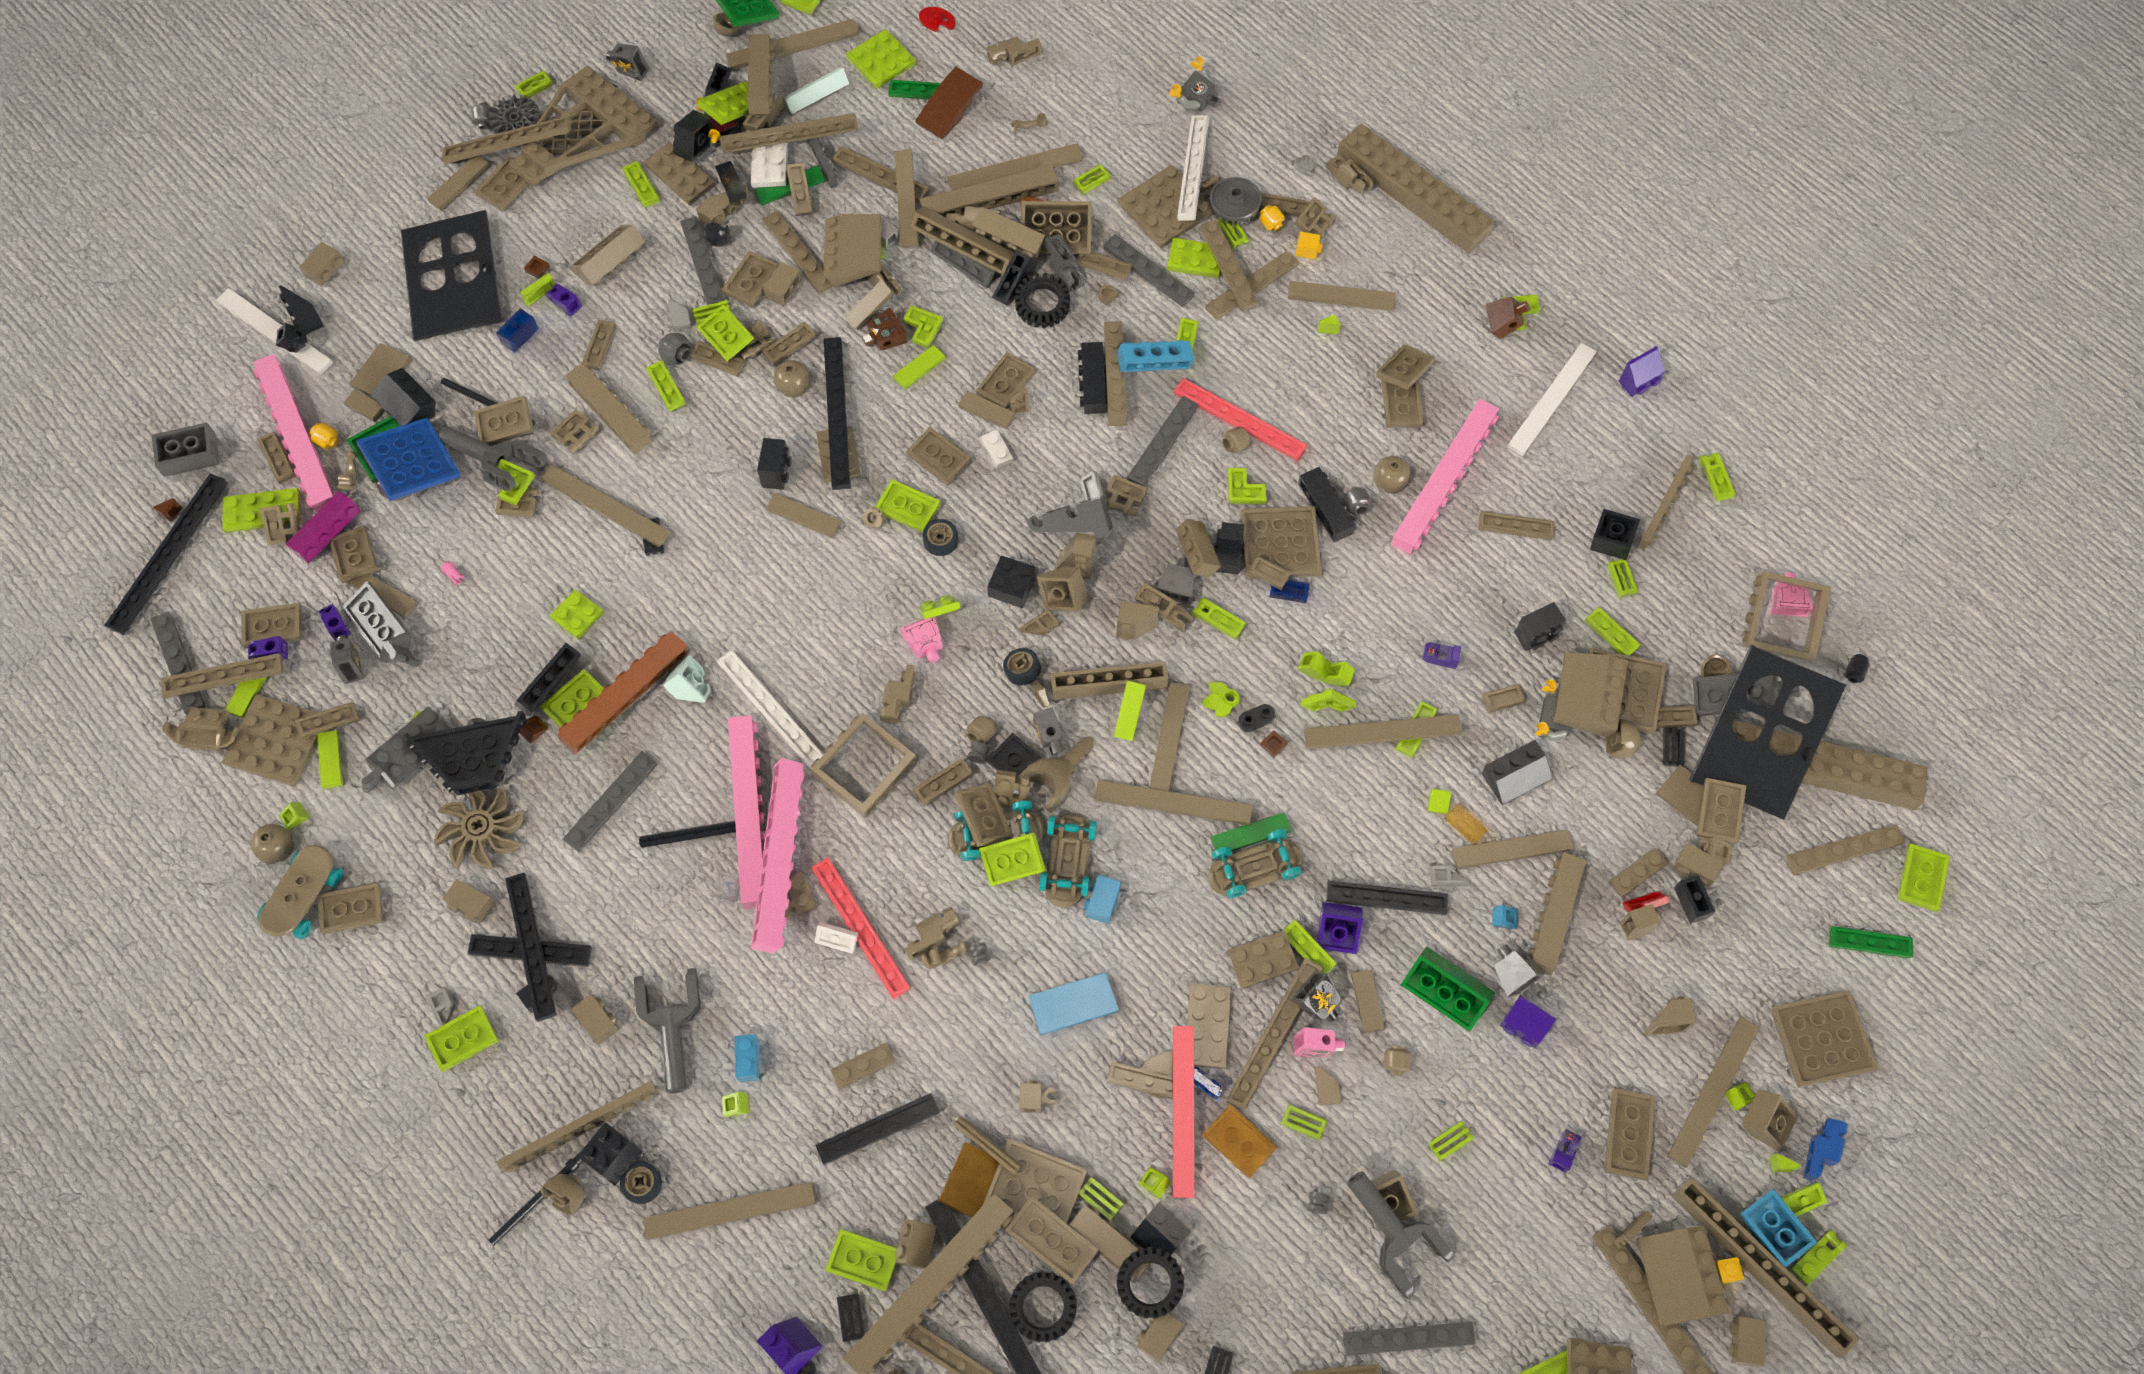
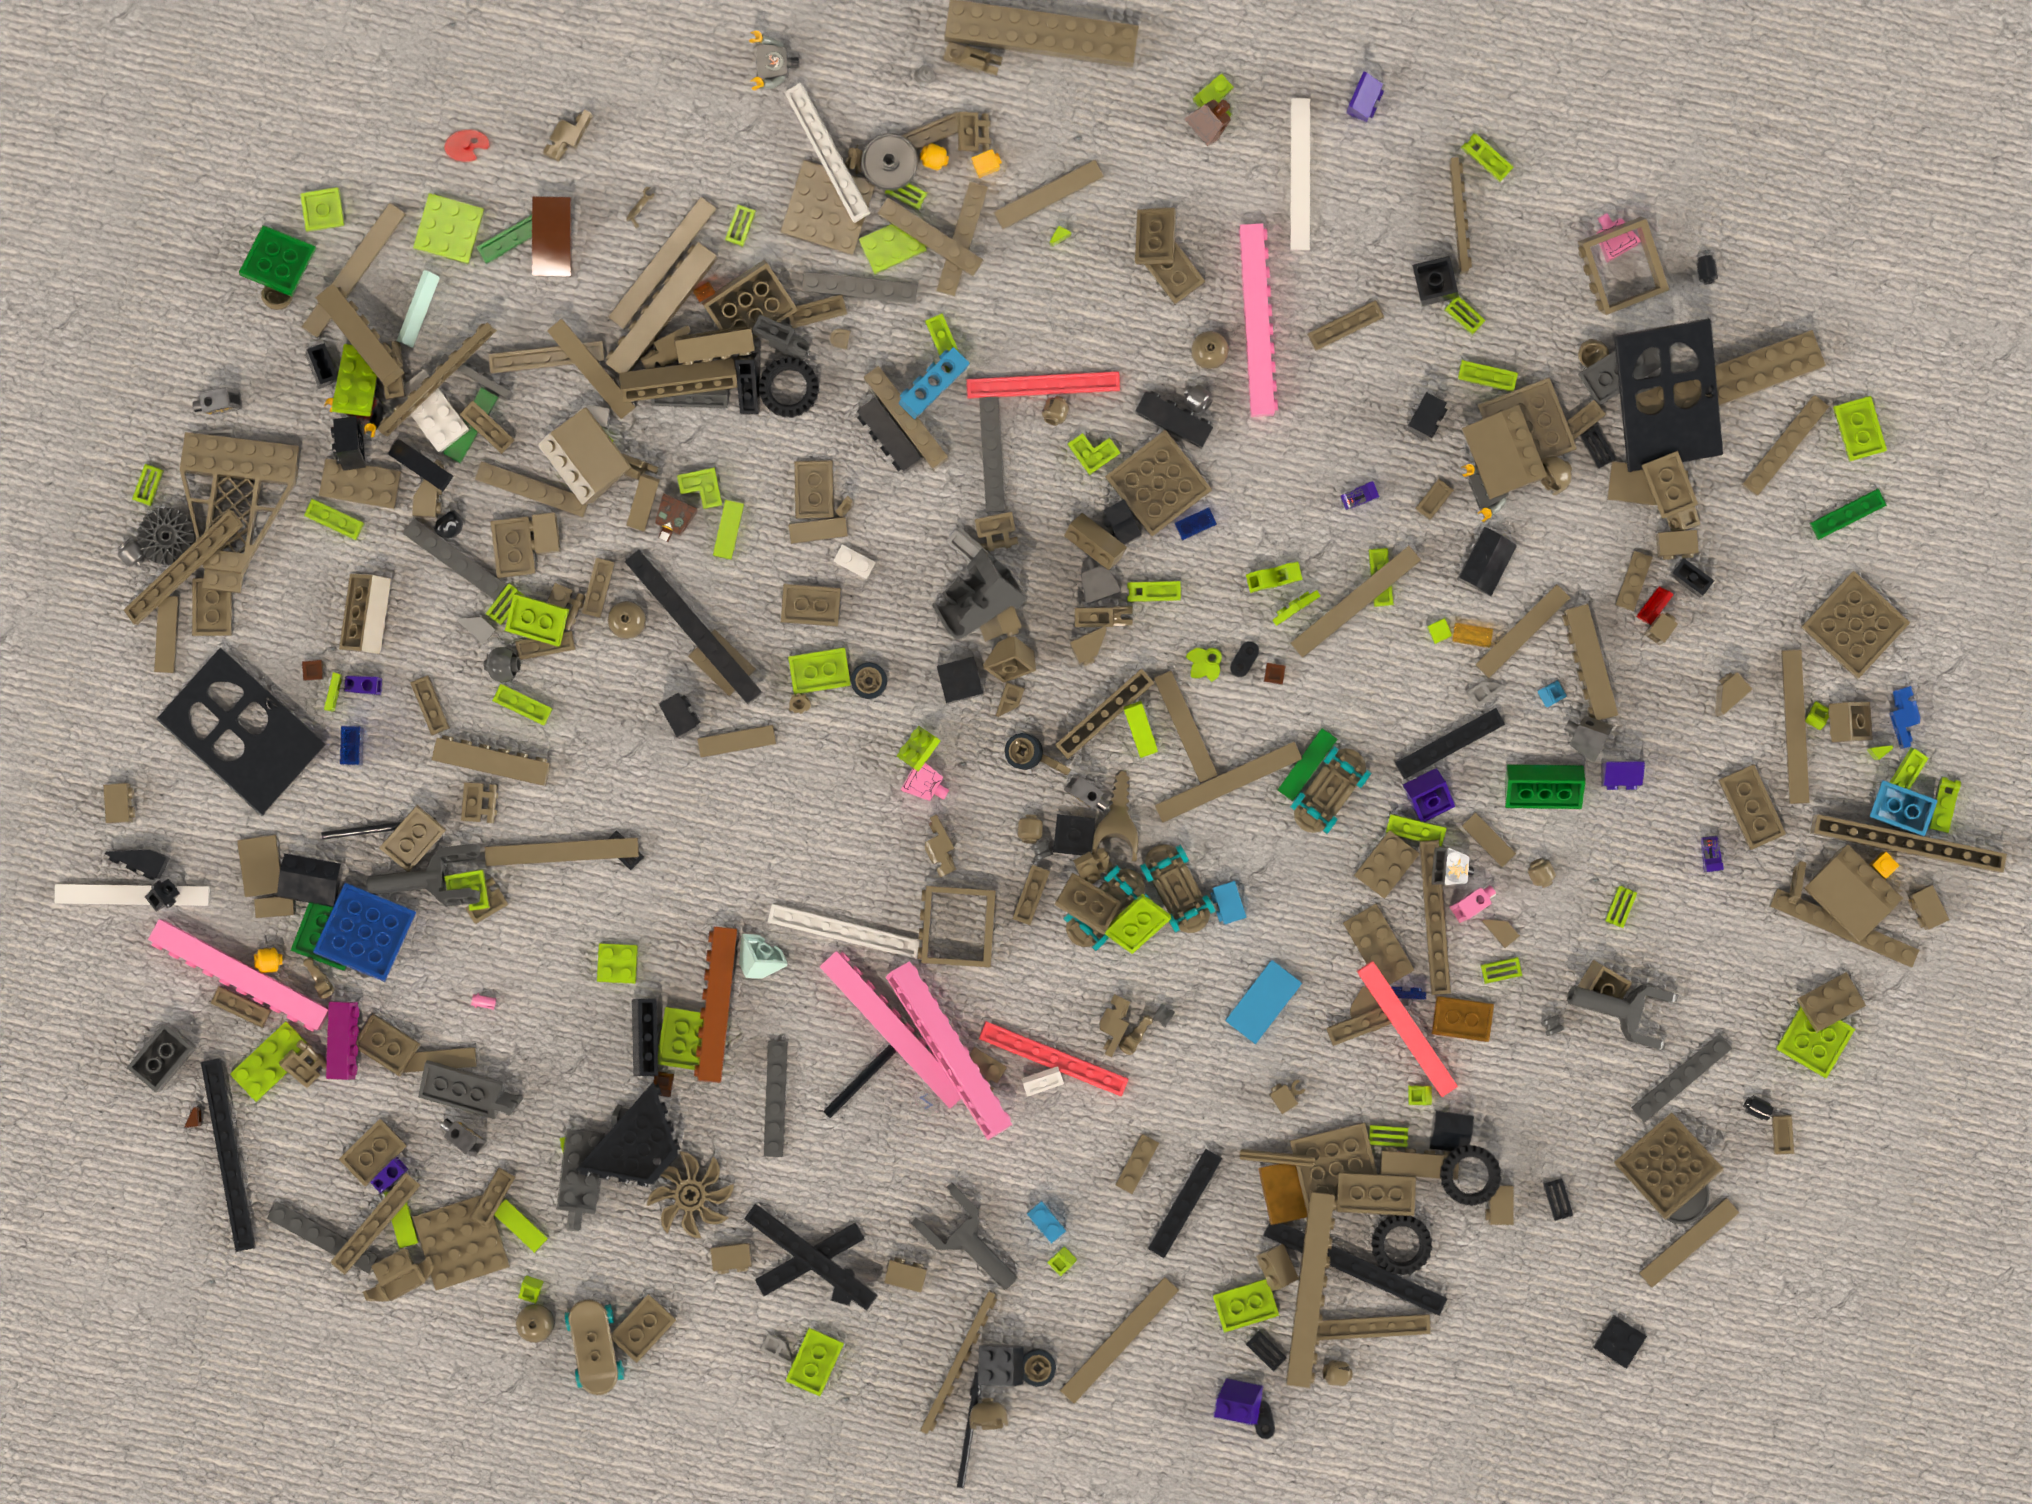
camera: 30 degrees left, 20 degrees up
dark purple leg [319,603,351,641] -> none
dark tan tile [1248,556,1291,590] -> none

